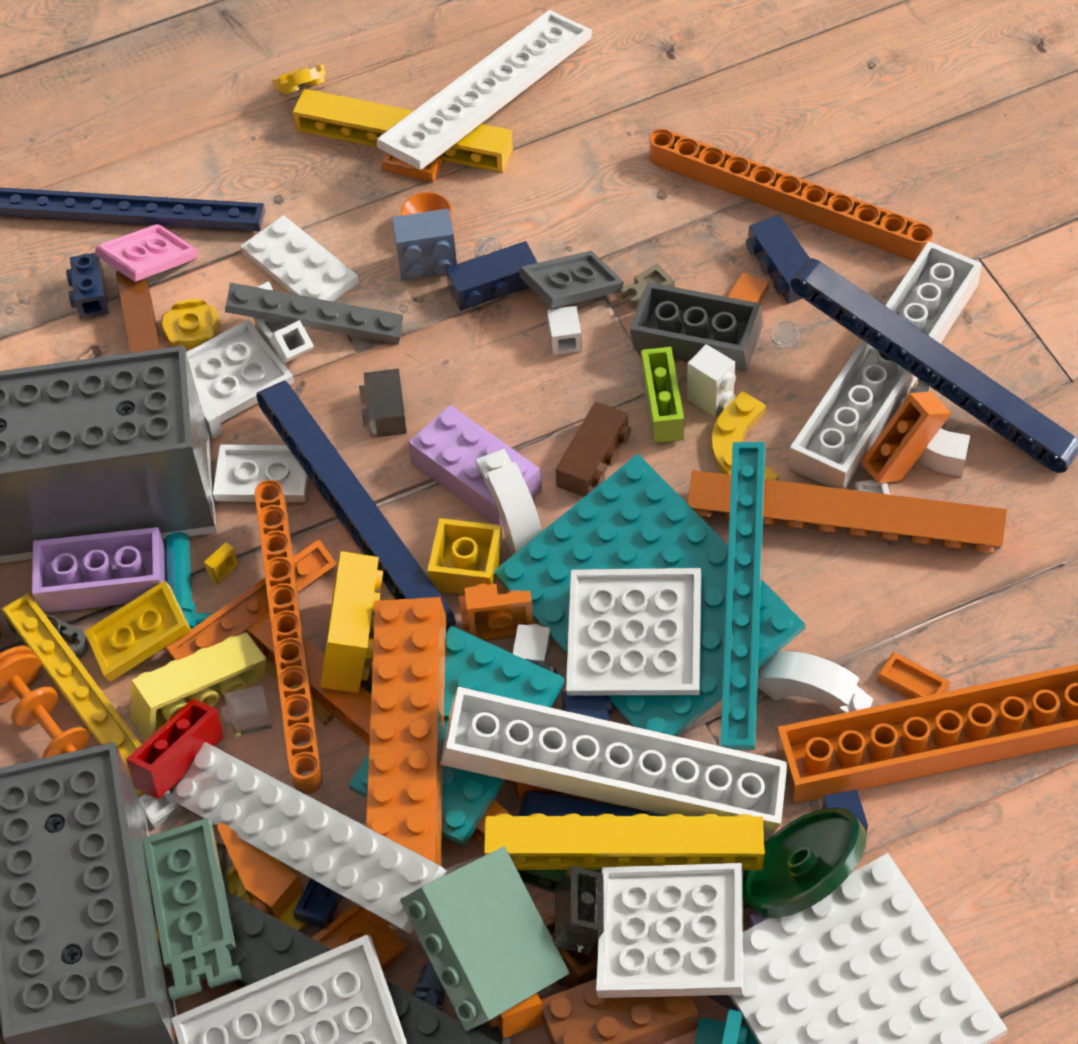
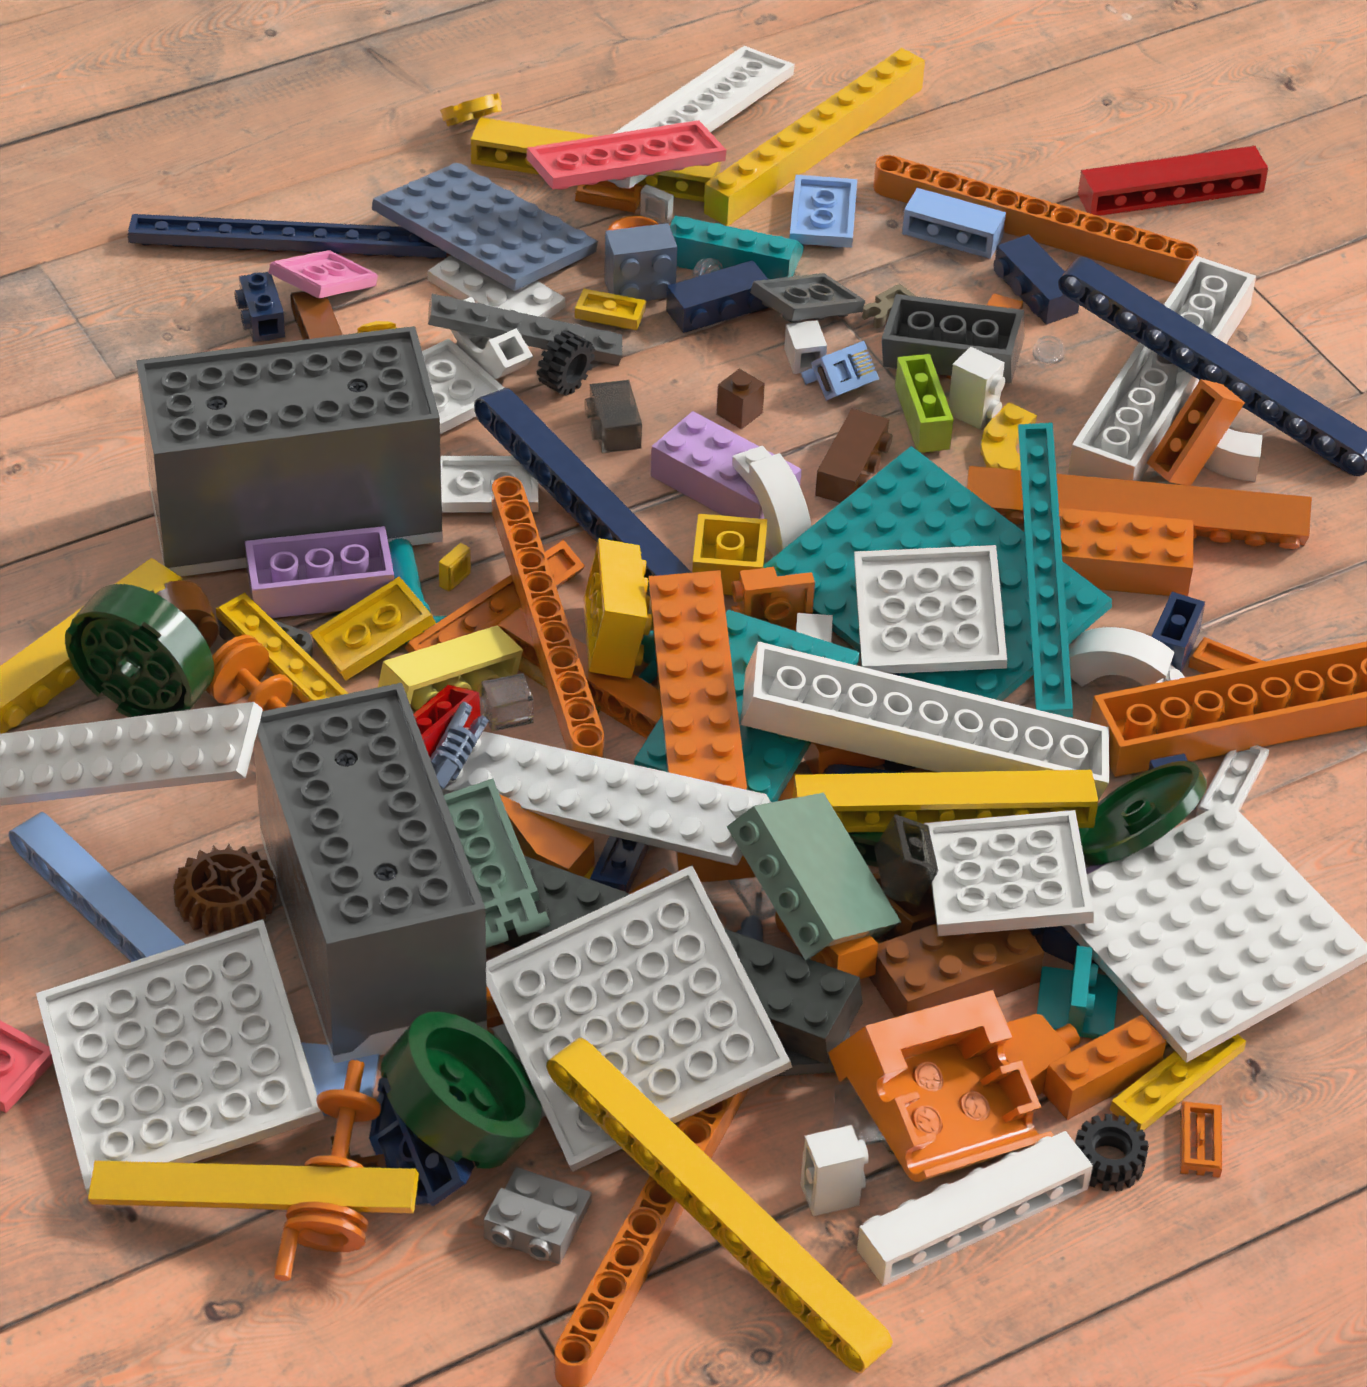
camera: 10 degrees left, 10 degrees down
none -> sand blue plate [372,163,598,291]
none -> sand blue hinge [430,701,489,790]
none -> coral plate [527,120,726,190]
none -> black tyre [537,330,595,395]
none -> yellow plate [574,288,646,330]
none -> white tile [640,185,674,224]
none -> teal slope [670,215,804,279]
none -> yellow brick [704,48,925,226]
none -> reddish brown brick [716,368,765,429]
none -> light blue plate [789,175,857,248]
none -> light blue piece [801,341,879,401]
none -> light blue brick [902,188,1006,259]
none -> orange brick [1059,508,1193,596]
none -> red brick [1078,146,1268,216]
none -> dark blue brick [1151,592,1205,673]
none -> white tile [1196,745,1269,815]

